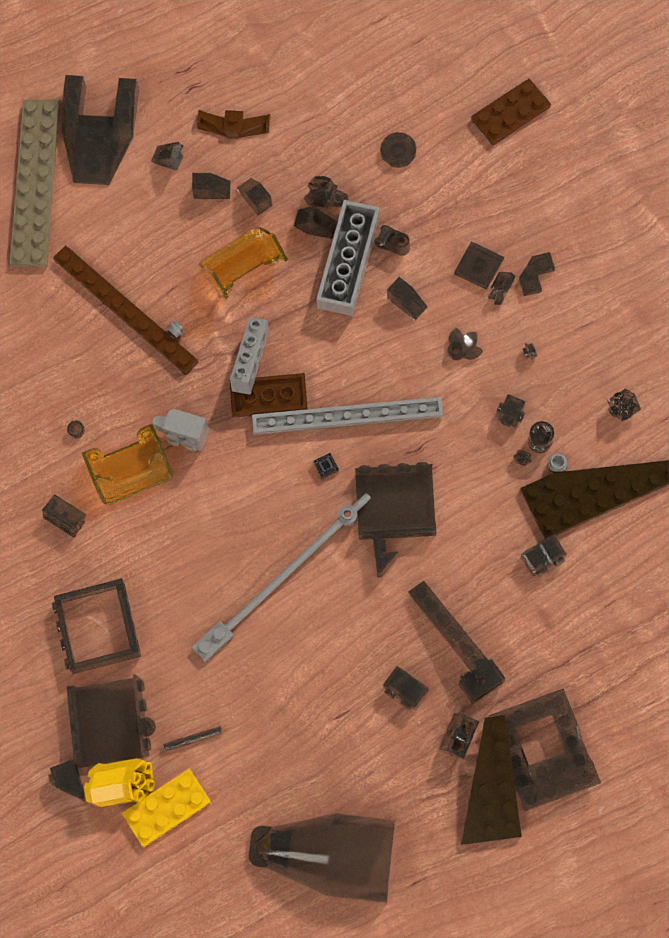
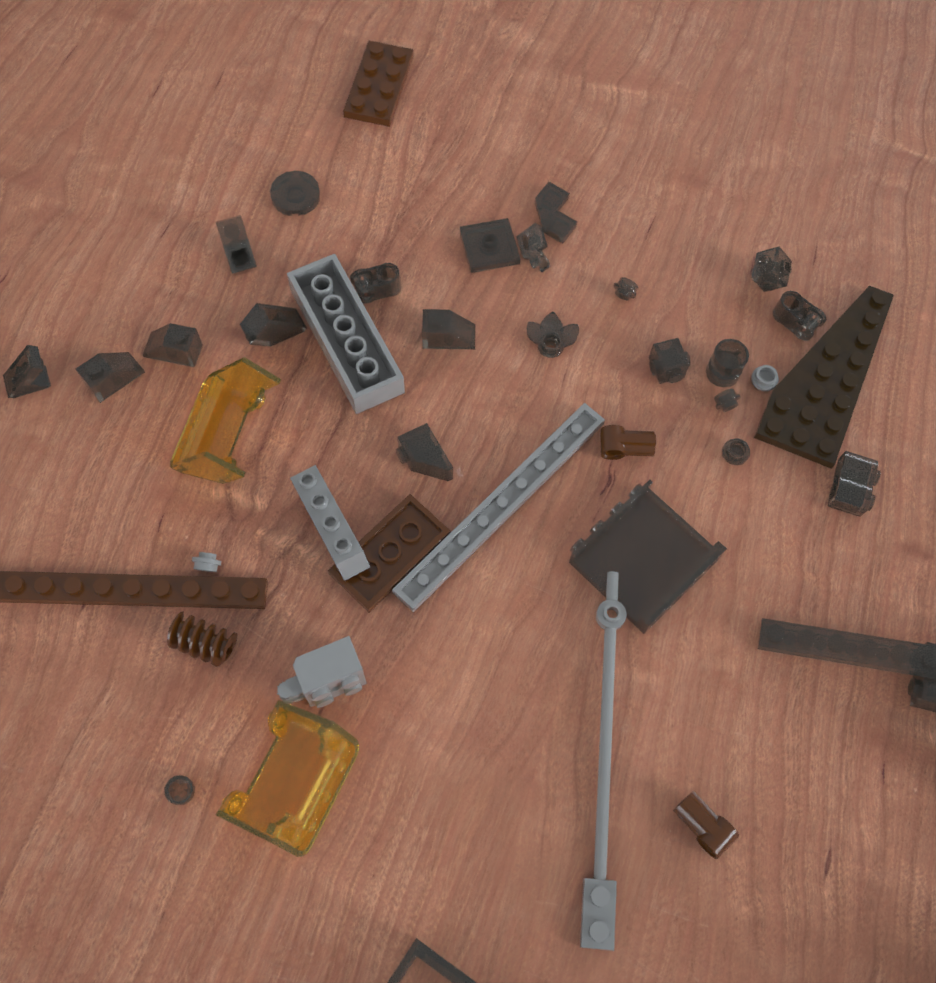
camera: 50 degrees left, 5 degrees down
clear smoke hinge [42,494,86,538] -> none
reddish brown plate [197,110,271,139] -> none
clear smoke hinge [304,176,349,208] -> none
tile [313,453,339,479] -> none
clear smoke slope [373,534,399,578] -> none
clear smoke brick [383,666,429,710] -> none
none -> reddish brown piece [167,611,238,667]
none -> clear smoke slope [216,215,257,274]
none -> clear smoke slope [395,423,453,481]
none -> reddish brown piece [600,425,656,460]
none -> reddish brown piece [673,791,739,859]
none -> clear smoke plate [722,438,750,465]
none -> clear smoke piece [773,291,827,341]

